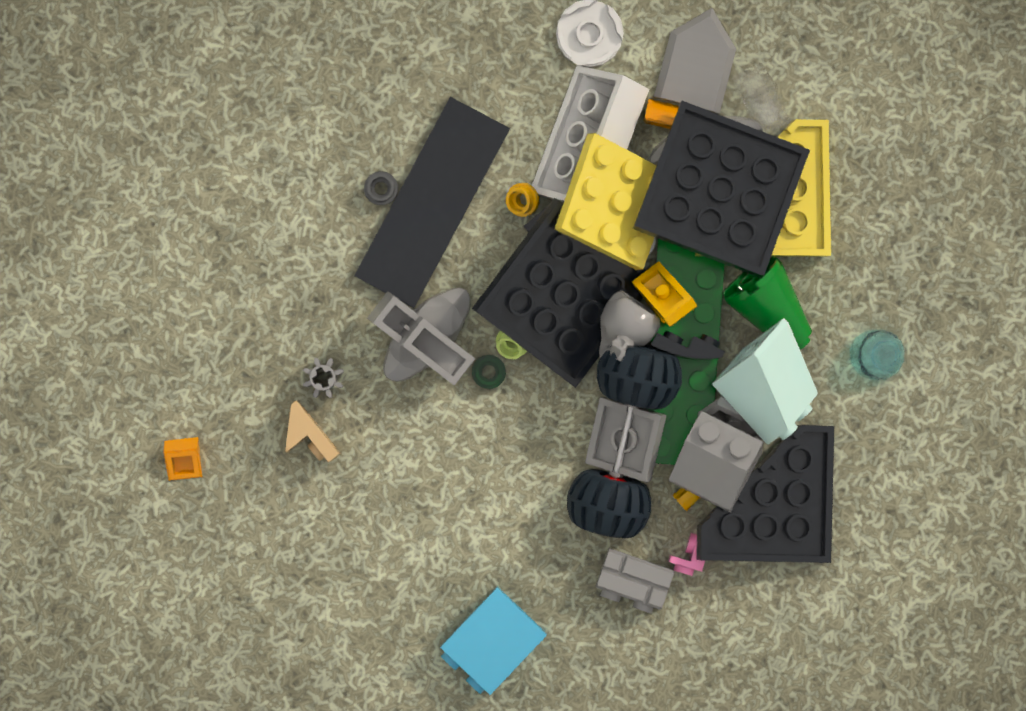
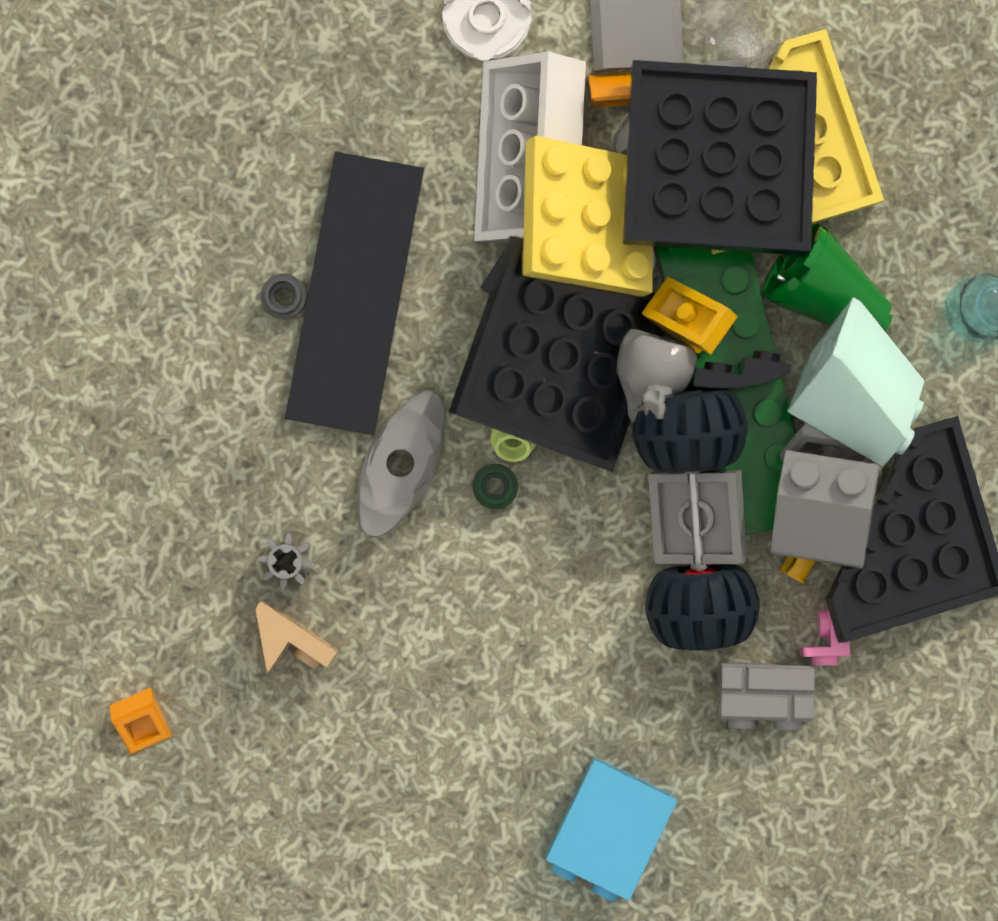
camera: 15 degrees left, 0 degrees up
light grey slope [367,291,475,386] -> none
yellow plate [506,183,539,217] -> none

